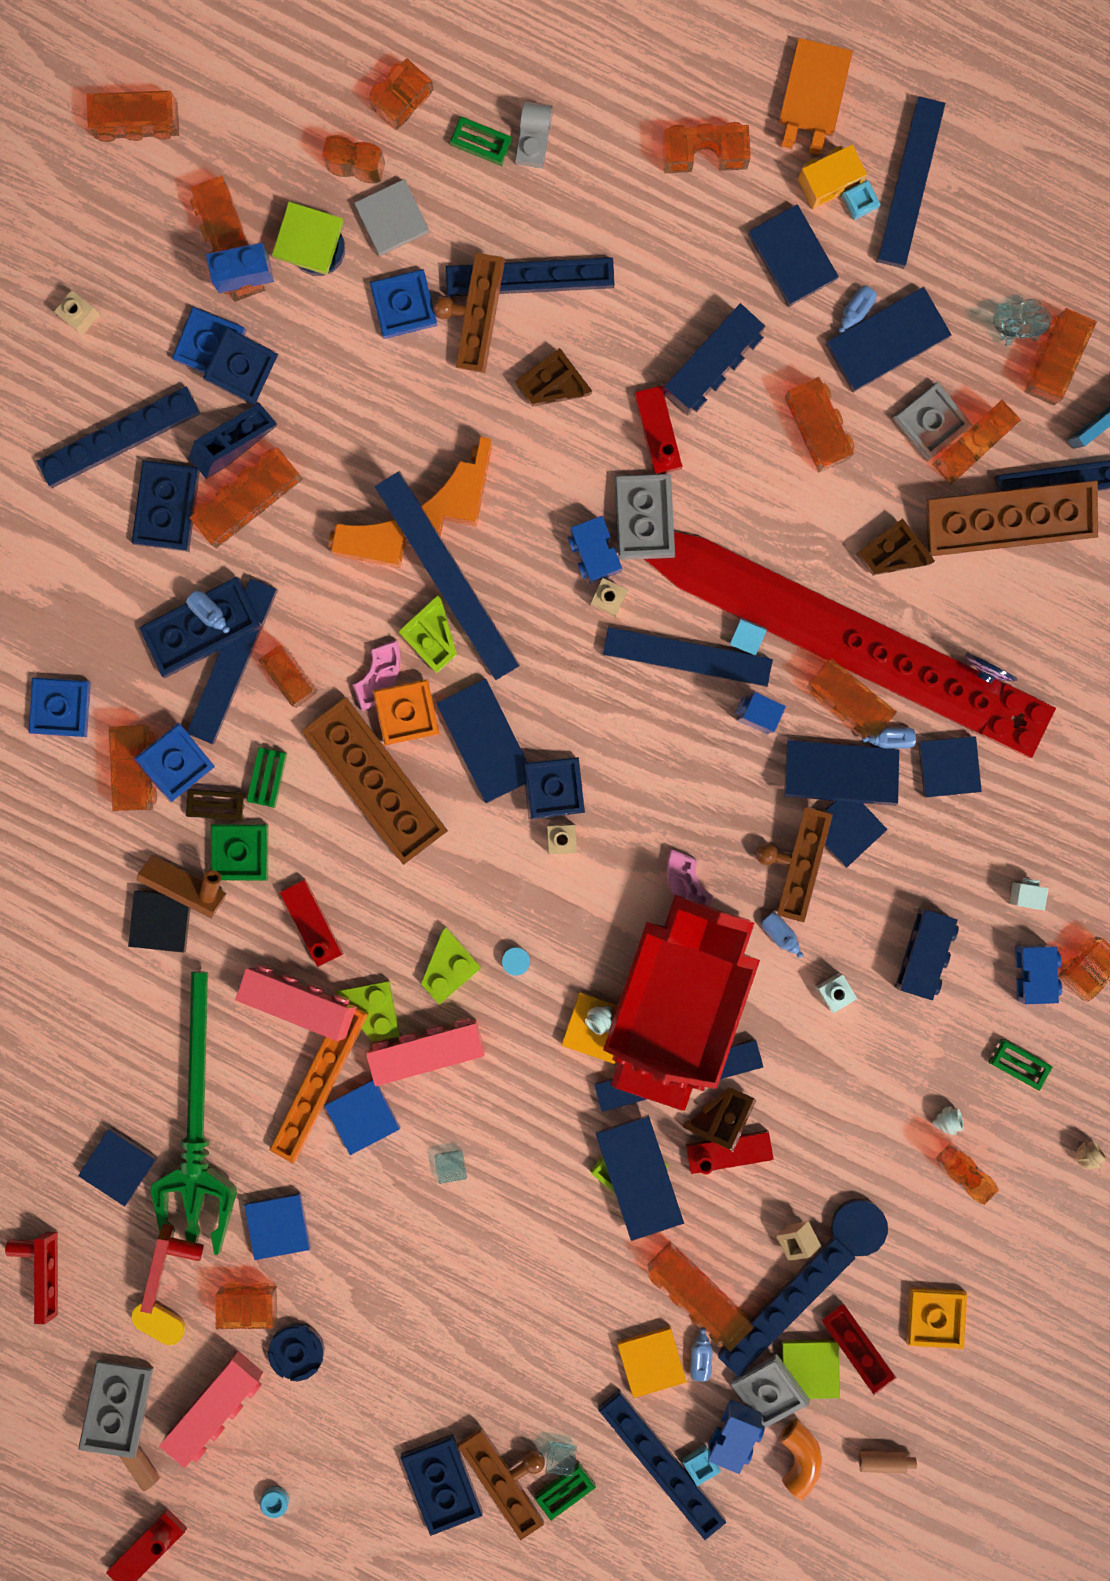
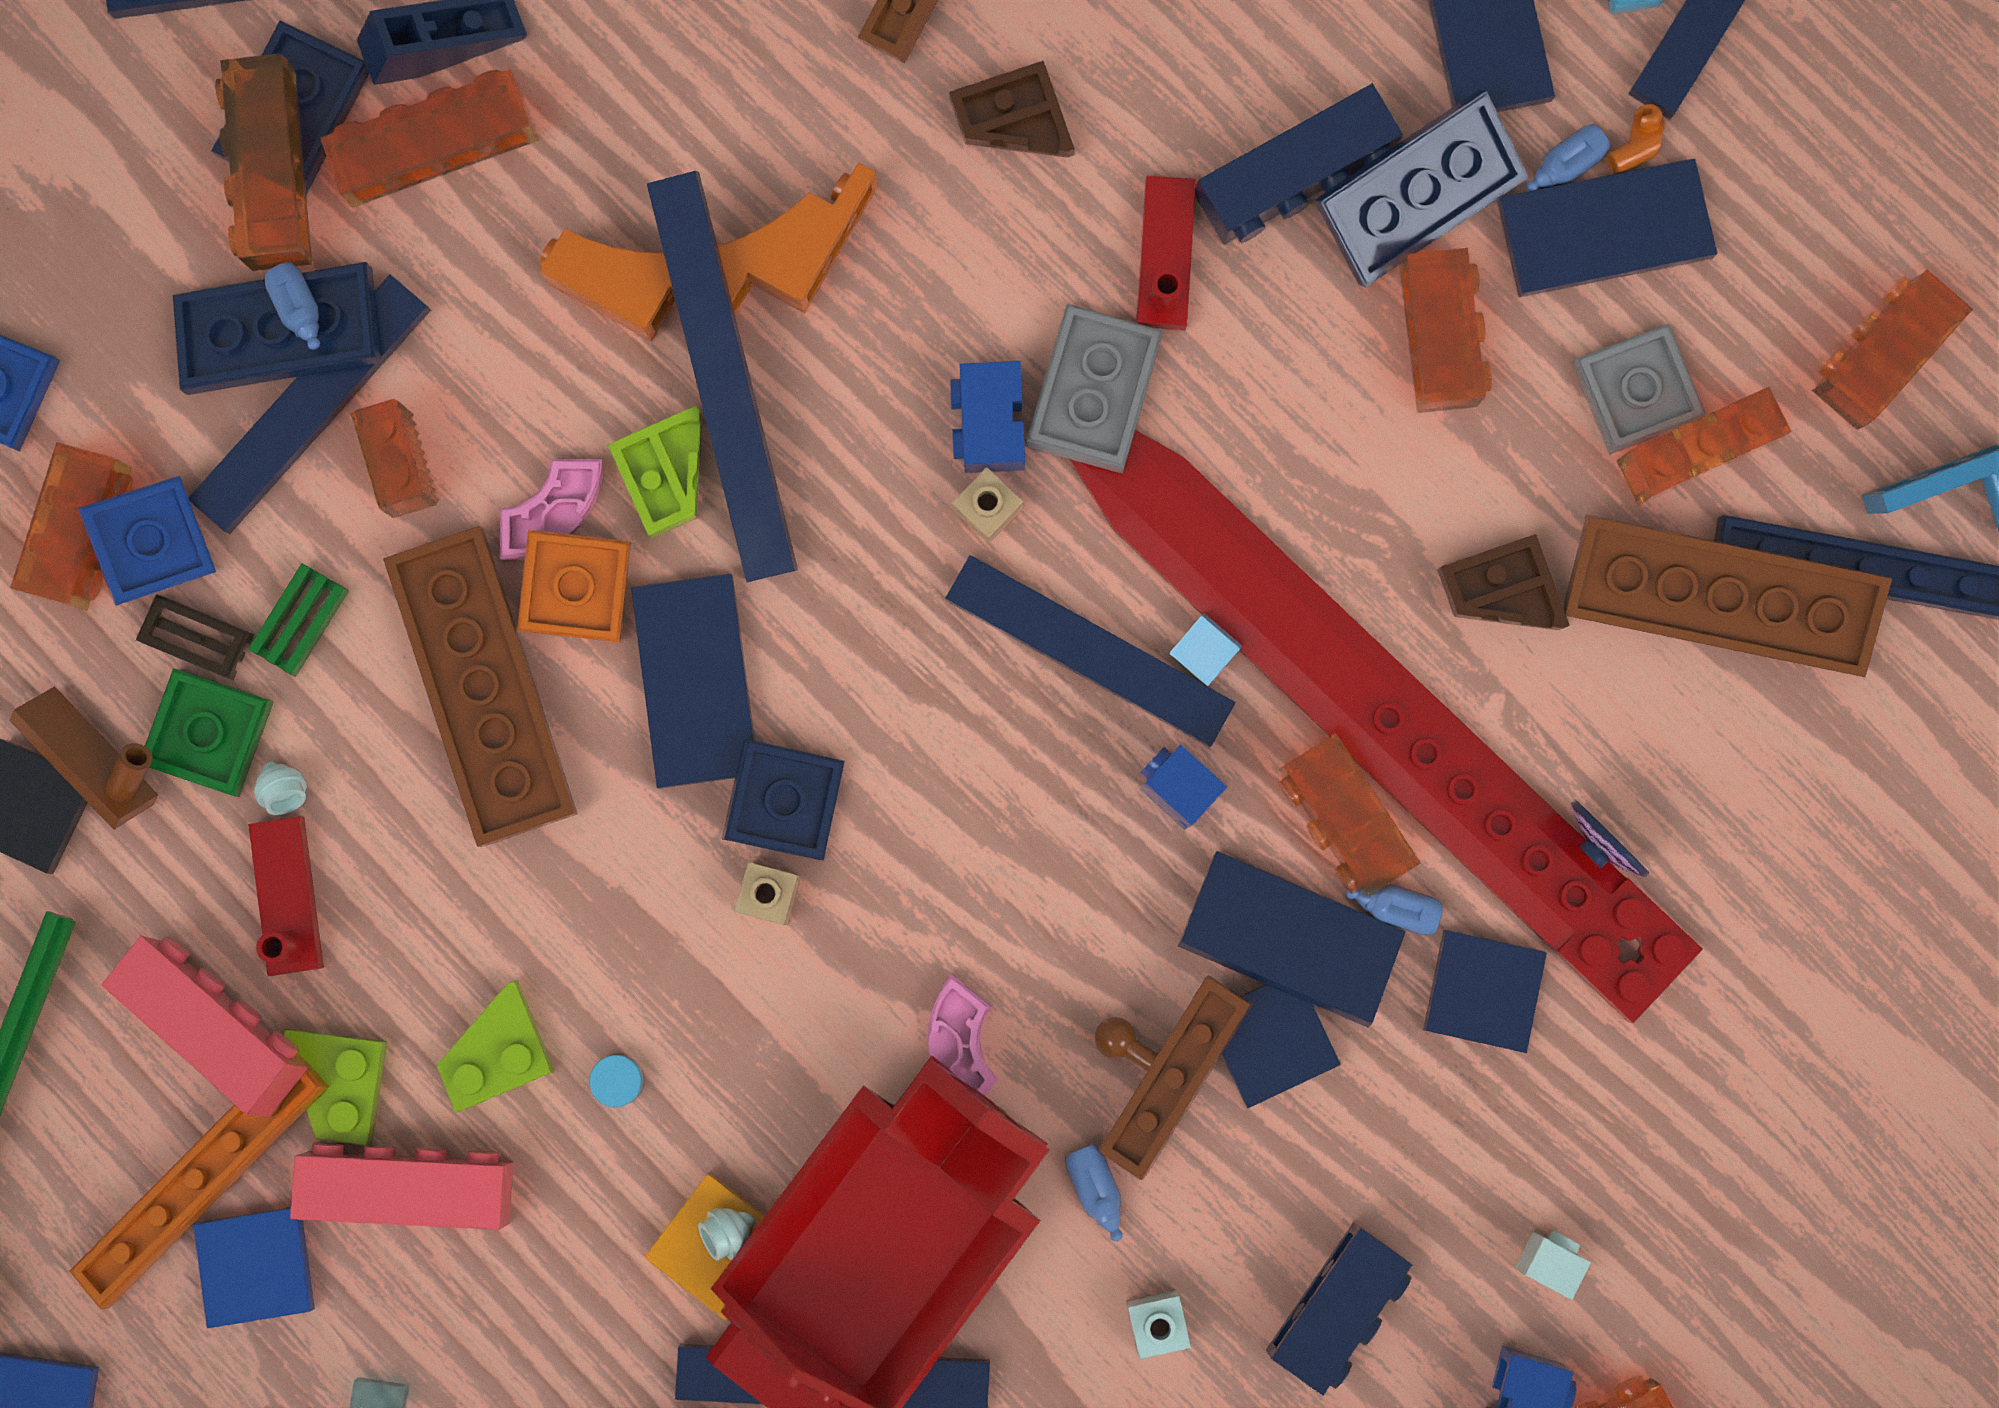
camera: 15 degrees right, 5 degrees down
clear light blue plate [993,299,1052,346] -> none
none -> clear orange brick [215,53,313,271]
none -> light aqua plate [254,761,307,815]
none -> tile [1314,90,1529,287]
none -> orange arm [1606,104,1665,174]

